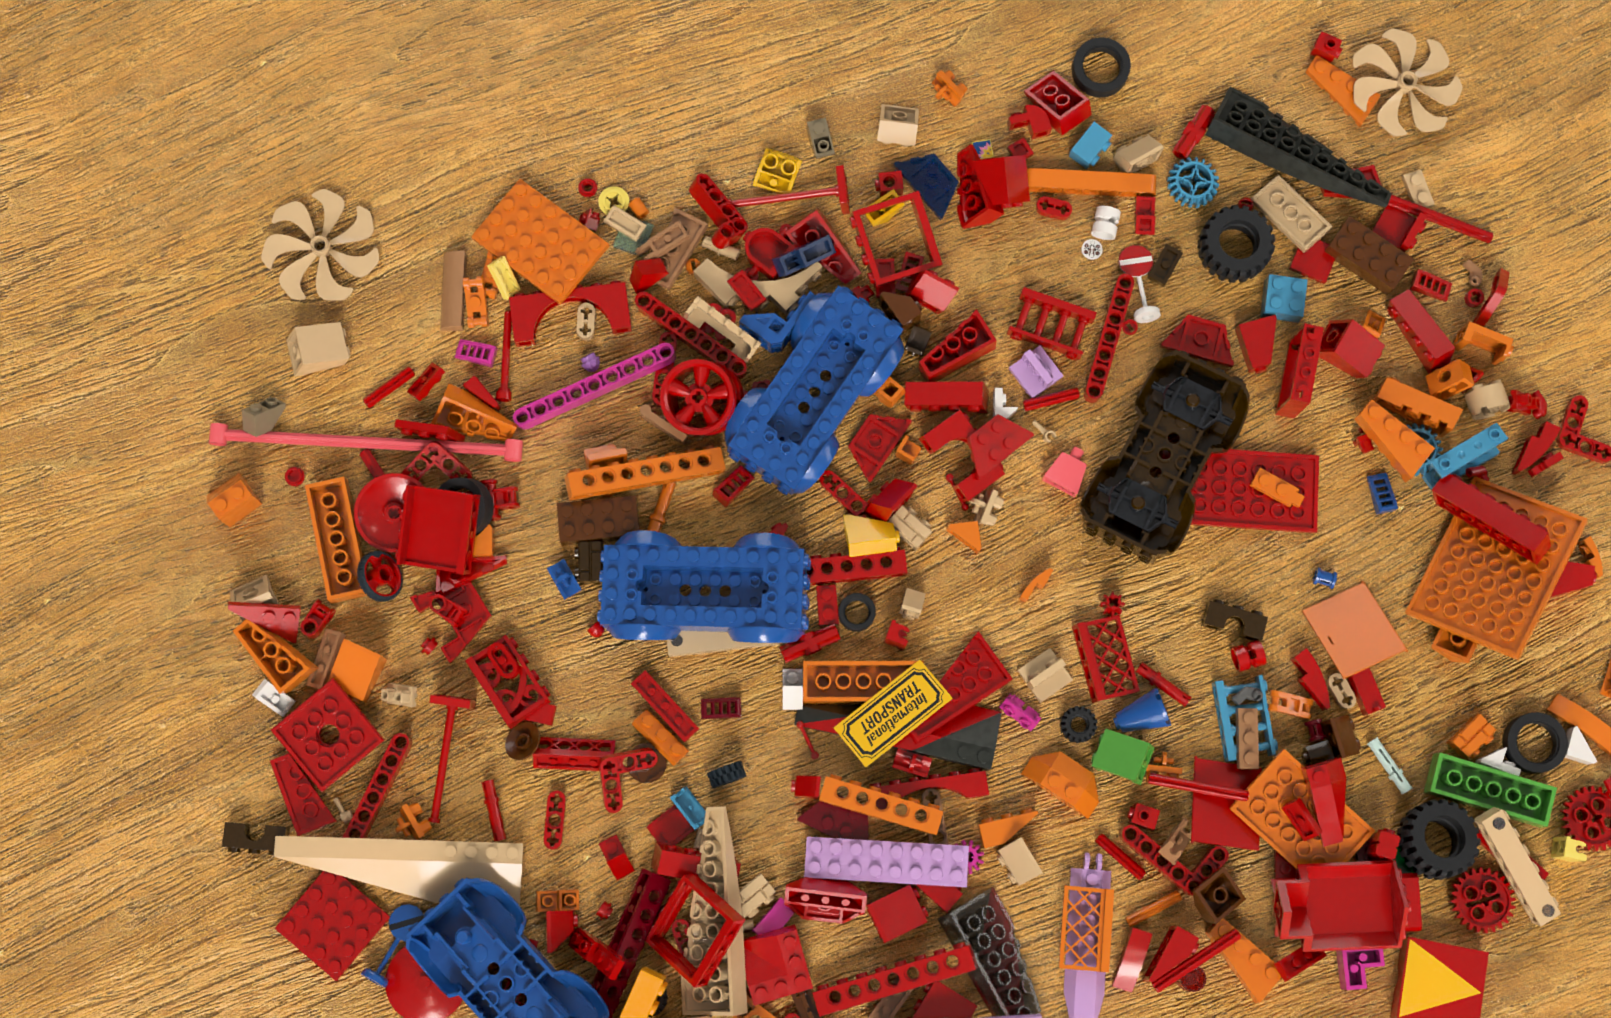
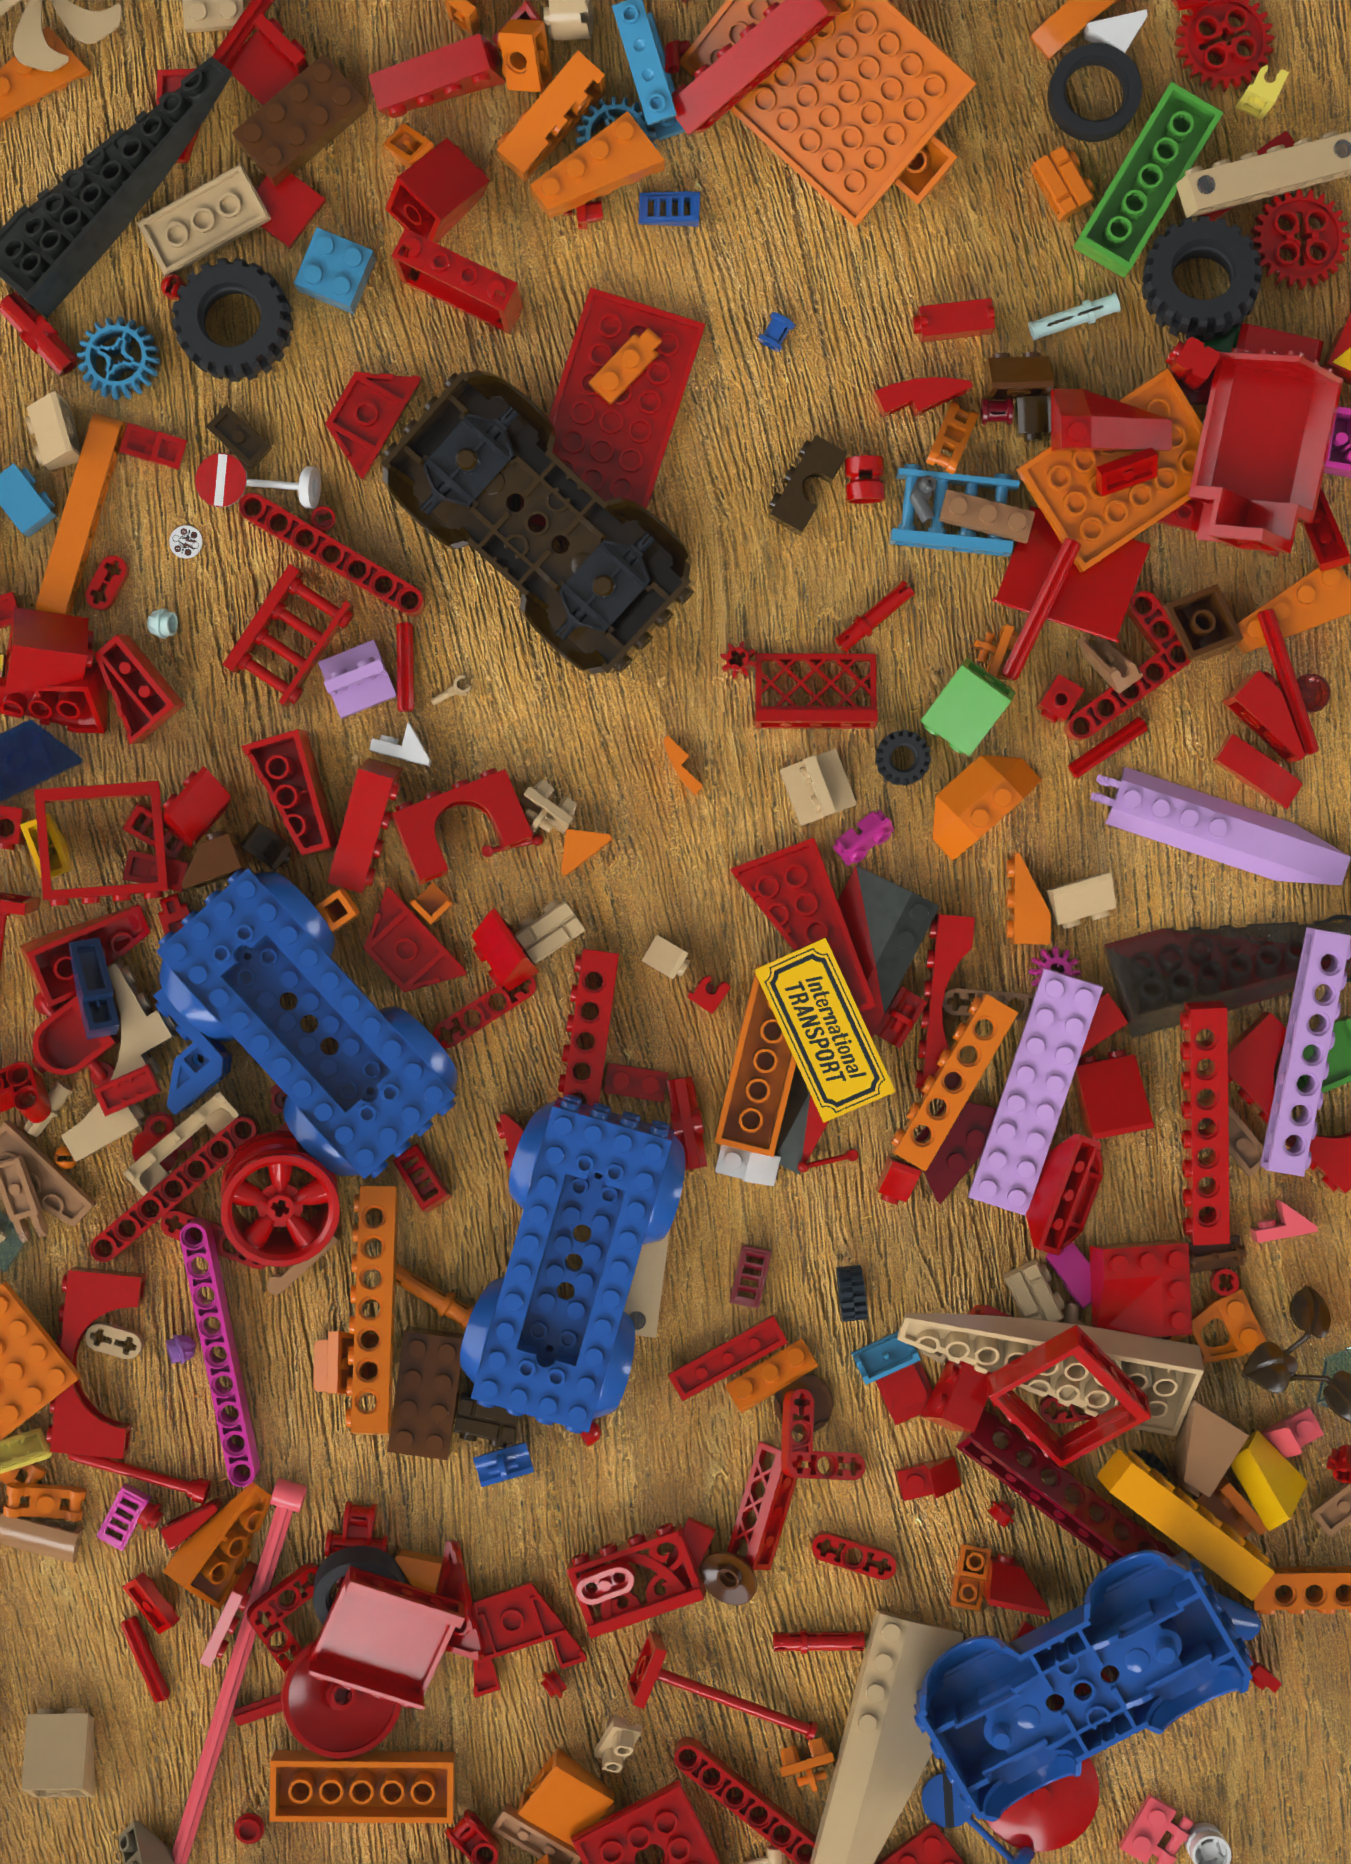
camera: 70 degrees left, 10 degrees up
red wheel [357,551,403,602] -> none
red piece [429,594,468,628] -> none
red slope [568,927,625,981] -> none
red slope [629,258,669,294] -> none
black tyre [838,593,876,632] -> none
yellow slope [843,514,900,557] -> none
red wing [967,414,1034,480] -> none
coral torso [1042,447,1087,497] -> none
orange fence [1059,885,1114,973] -> none
white wheel [1091,206,1121,240] -> none
blue cone [1113,688,1171,732] -> none
orange axle [1125,891,1182,927] -> none
red slope [1235,315,1277,374] -> none
orange piece [1302,581,1408,679] -> none
tan beam [1326,673,1356,709] -> none
red slope [1409,269,1452,302] -> none
white slope [1475,747,1521,776] -> none
none -> red wedge [94,634,186,744]
none -> red plate [137,1502,165,1532]
none -> light aqua plate [147,608,178,639]

